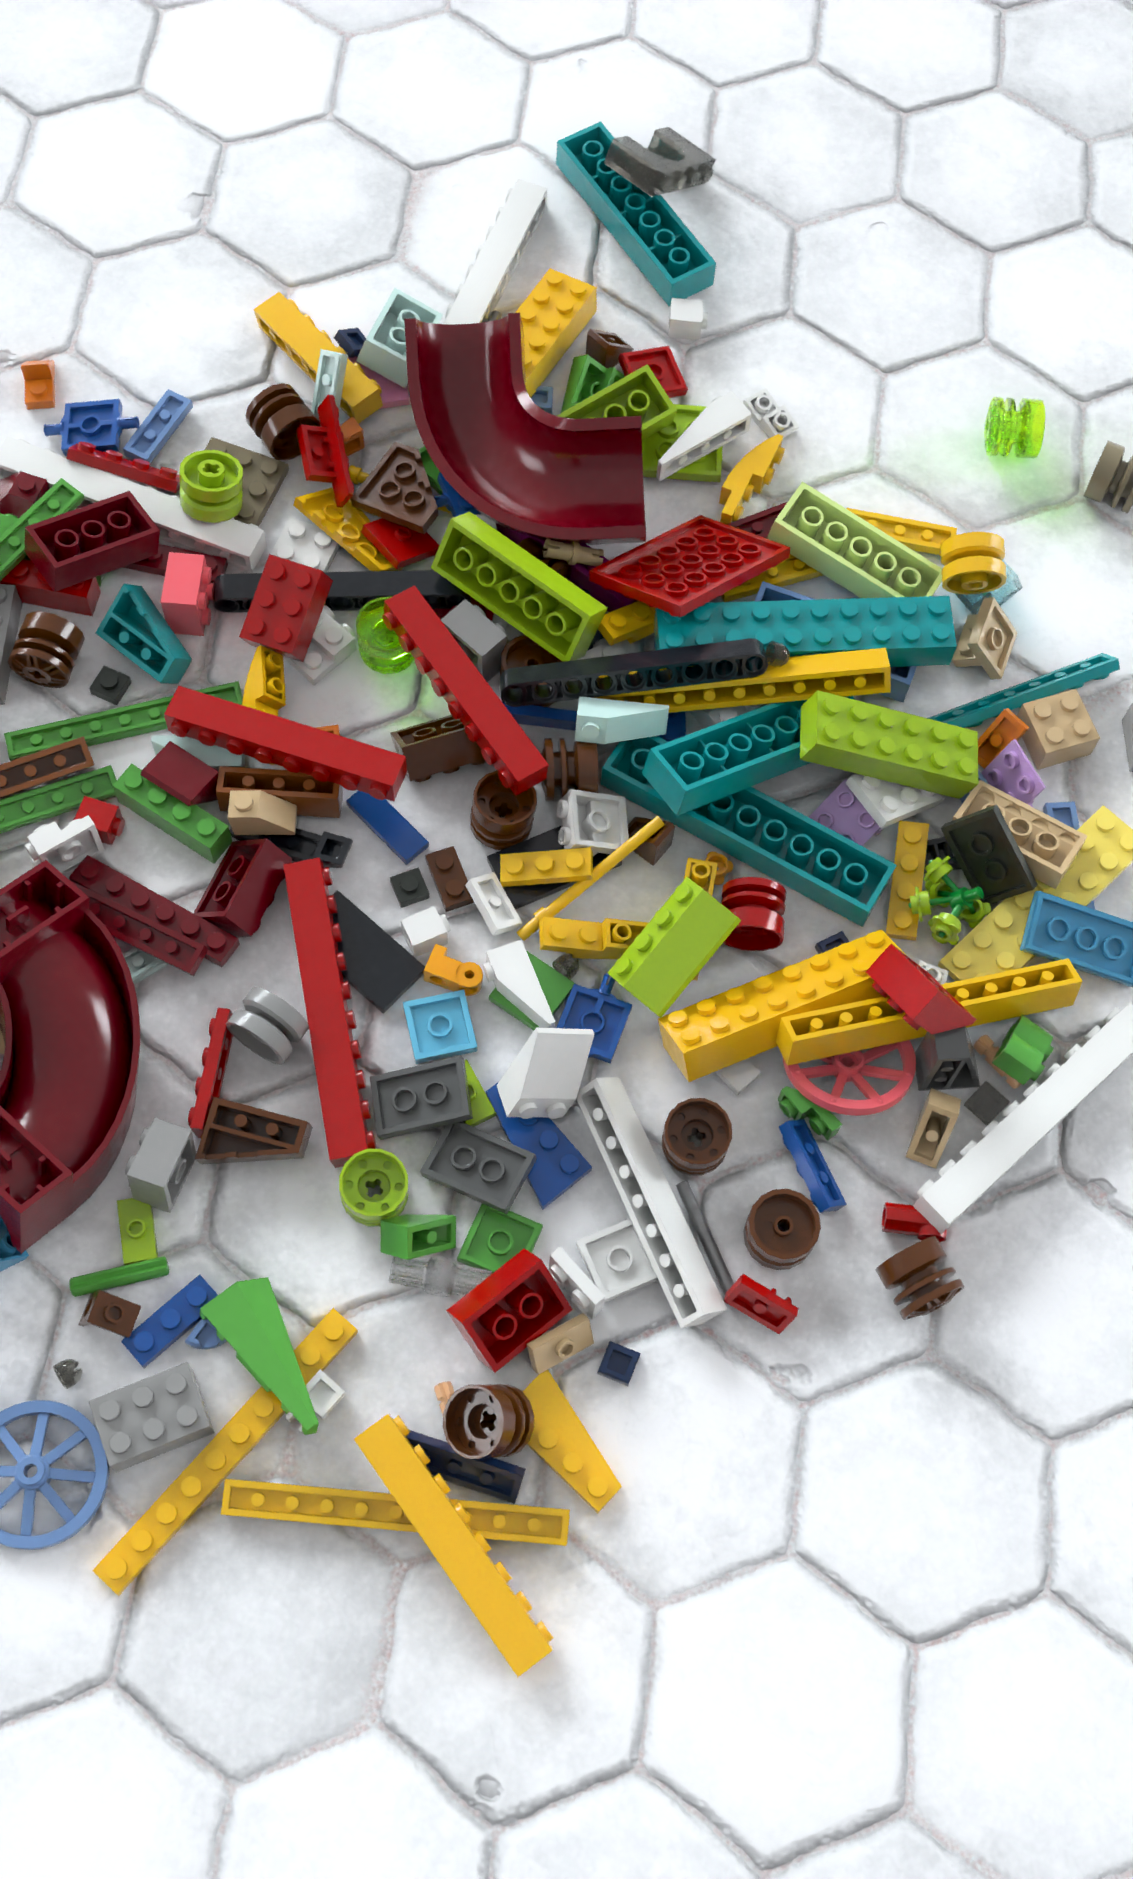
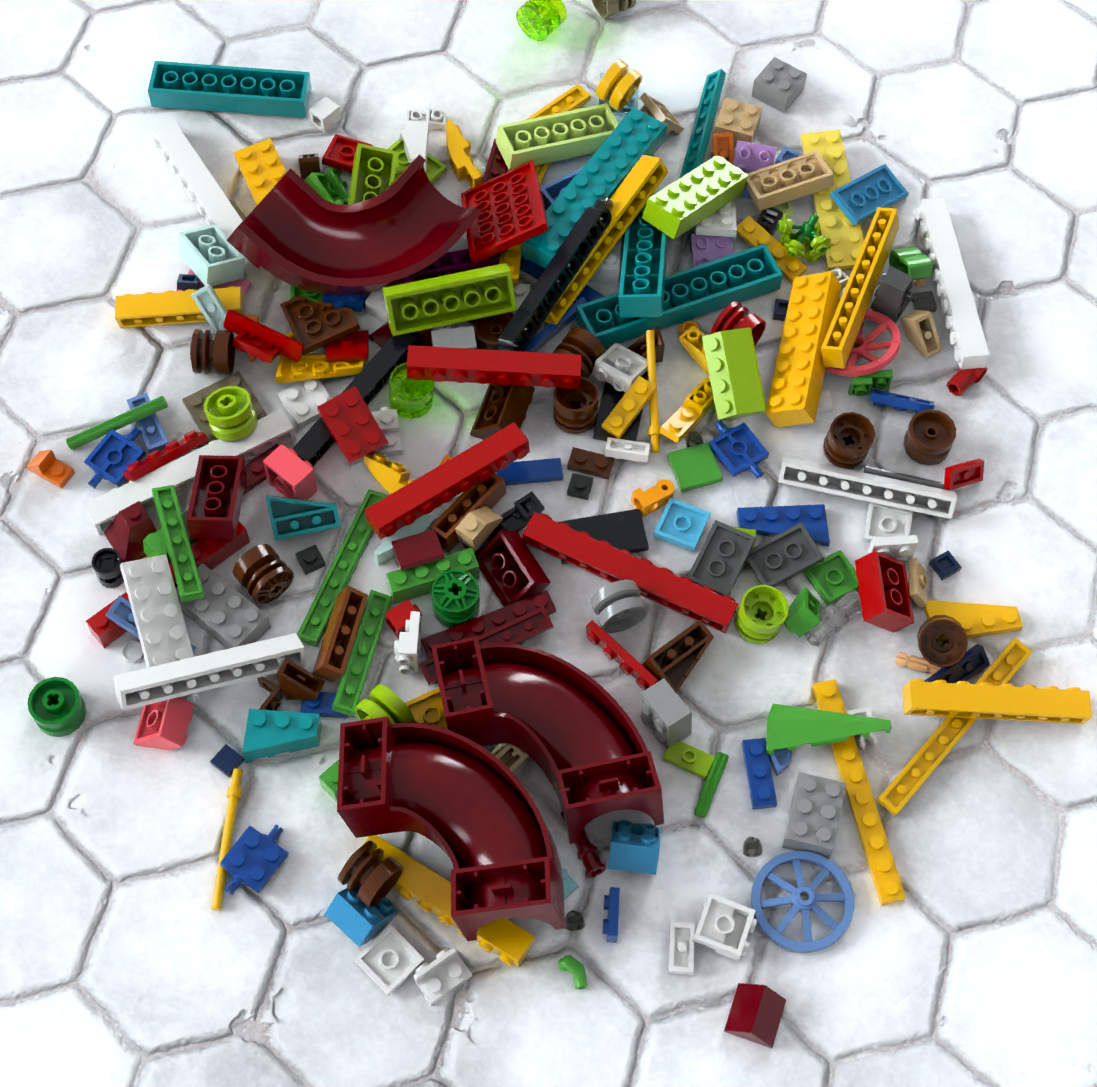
camera: 50 degrees left, 5 degrees down
reddish brown bracket [78,1290,141,1338] -> none
white brick [401,906,451,957] -> none
white slope [483,939,555,1028] -> none
white slope [496,1028,594,1119] -> none
tan pin [543,539,604,567] -> none
light aqua slope [575,696,669,744] -> none
clear smoke arch [604,127,716,197] -> none
red slope [866,944,977,1035] -> none
reddish brown wheel [876,1236,965,1320] -> none
pearl dark grey plate [941,804,1038,904] -> none
none -> bright green axle [66,396,168,450]
none -> green wheel [431,570,480,628]

